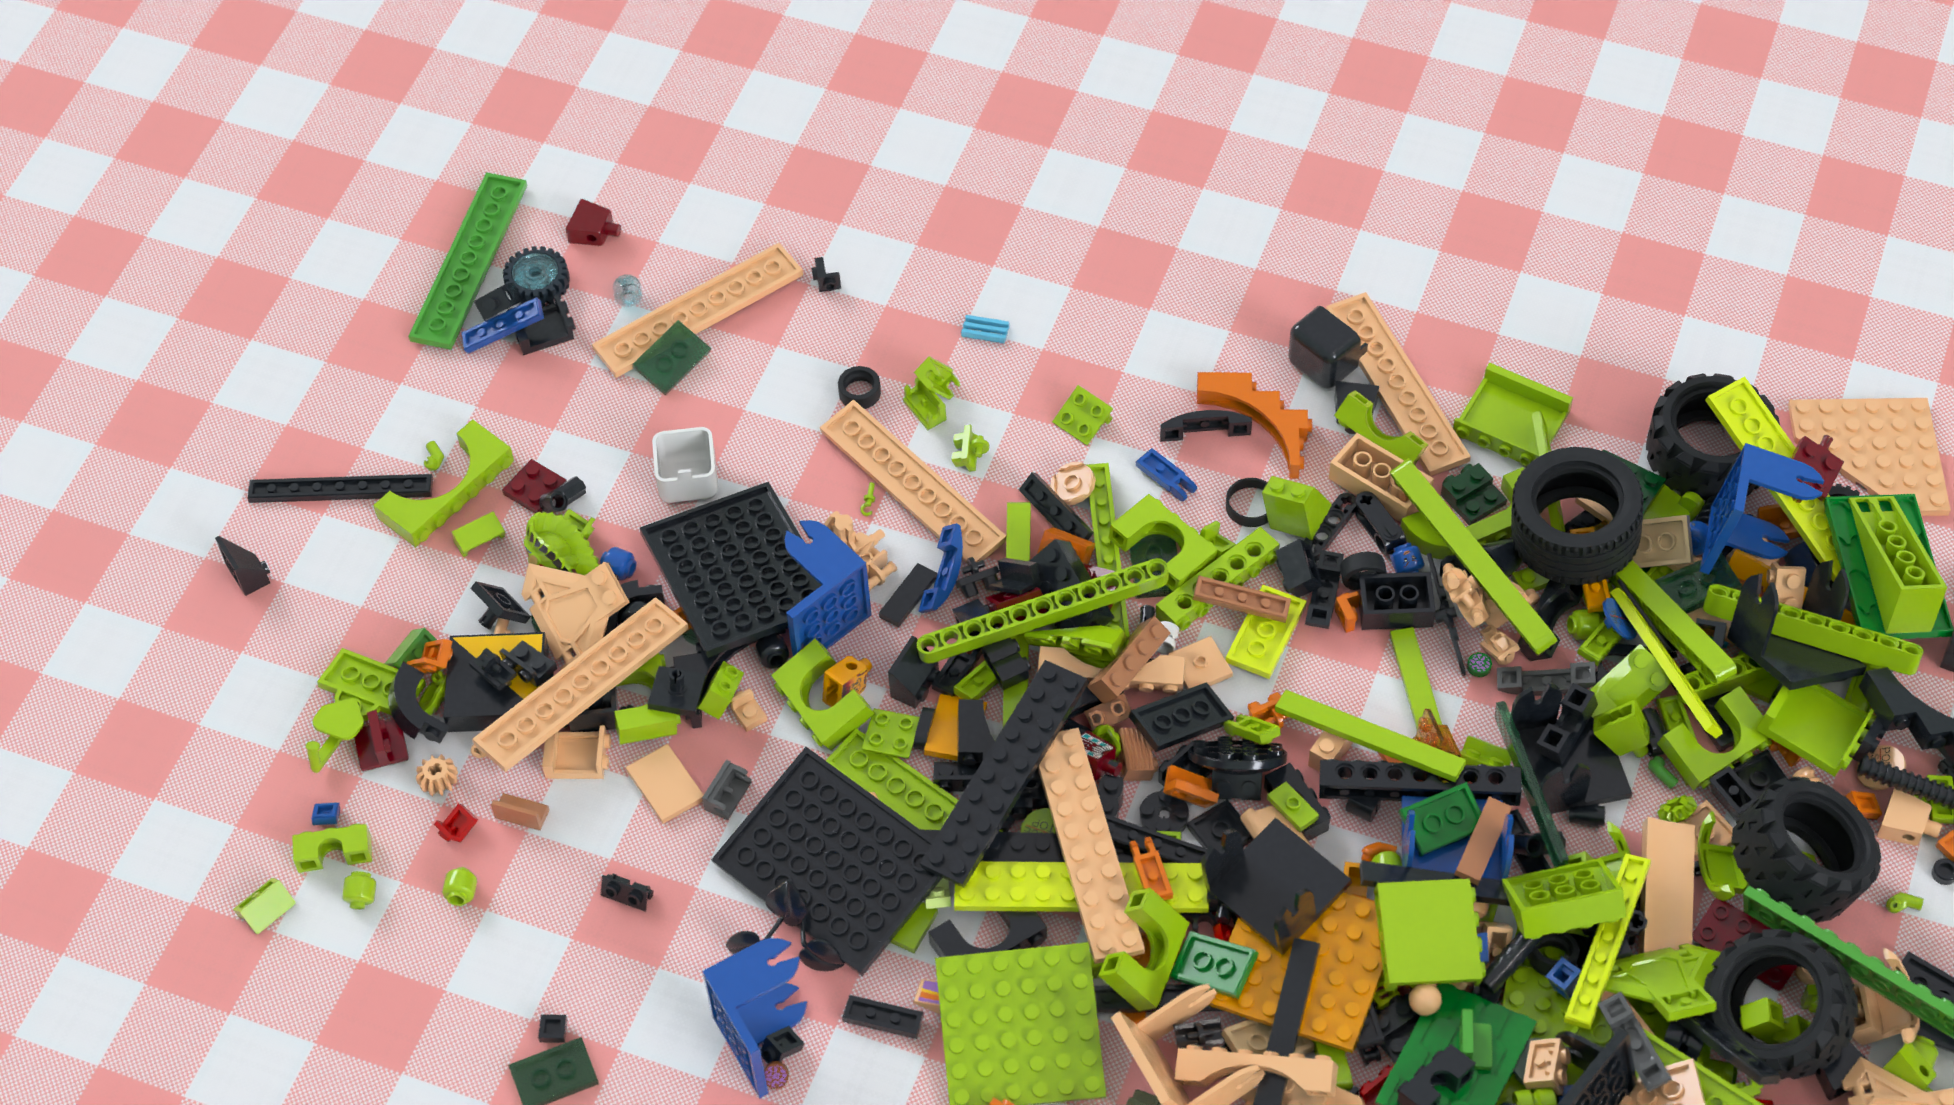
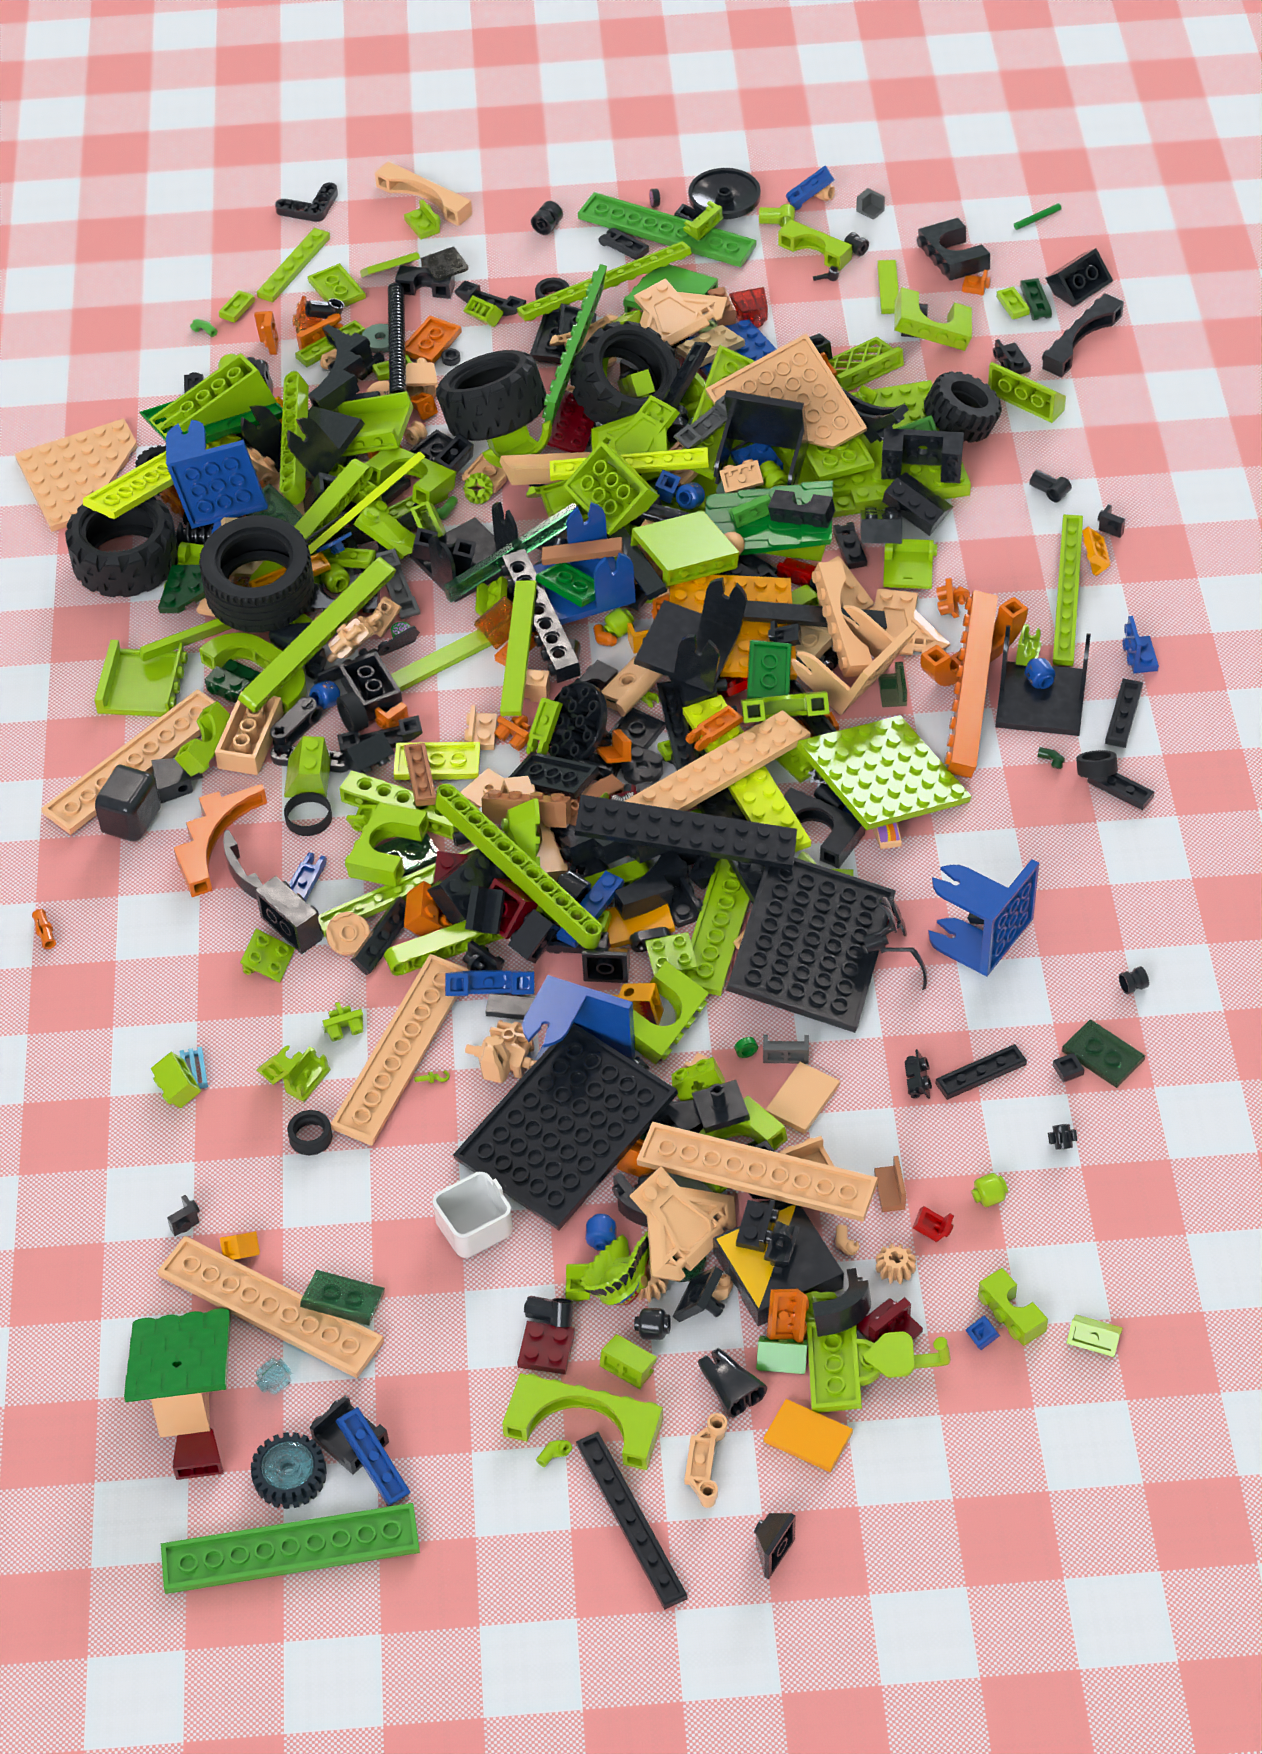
camera: 115 degrees left, 5 degrees down
lime head [342,871,376,910] -> none
black torso [474,282,524,321] -> none
black plate [842,995,924,1039] -> none
lime plate [1267,782,1319,832] -> none
dark red plate [1791,435,1844,503] -> none
none -> orange pin [32,909,56,949]
none -> green piece [124,1308,231,1438]
none -> lime brick [150,1052,201,1108]
none -> light orange panel [220,1231,260,1260]
none -> black brick [255,876,322,954]
none -> light nougat bracket [465,705,498,750]
none -> blue plate [556,870,625,948]
none -> black head [634,1308,671,1340]
none -> blue head [675,482,705,510]
none -> light nougat plate [684,1413,727,1508]
none -> black piece [698,1348,767,1418]
none -> green tile [734,1037,758,1058]
none -> light orange tile [763,1399,853,1473]
none -> black bracket [768,621,801,646]
none -> black tile [935,1044,1027,1100]
none -> black gear [1048,1124,1078,1150]

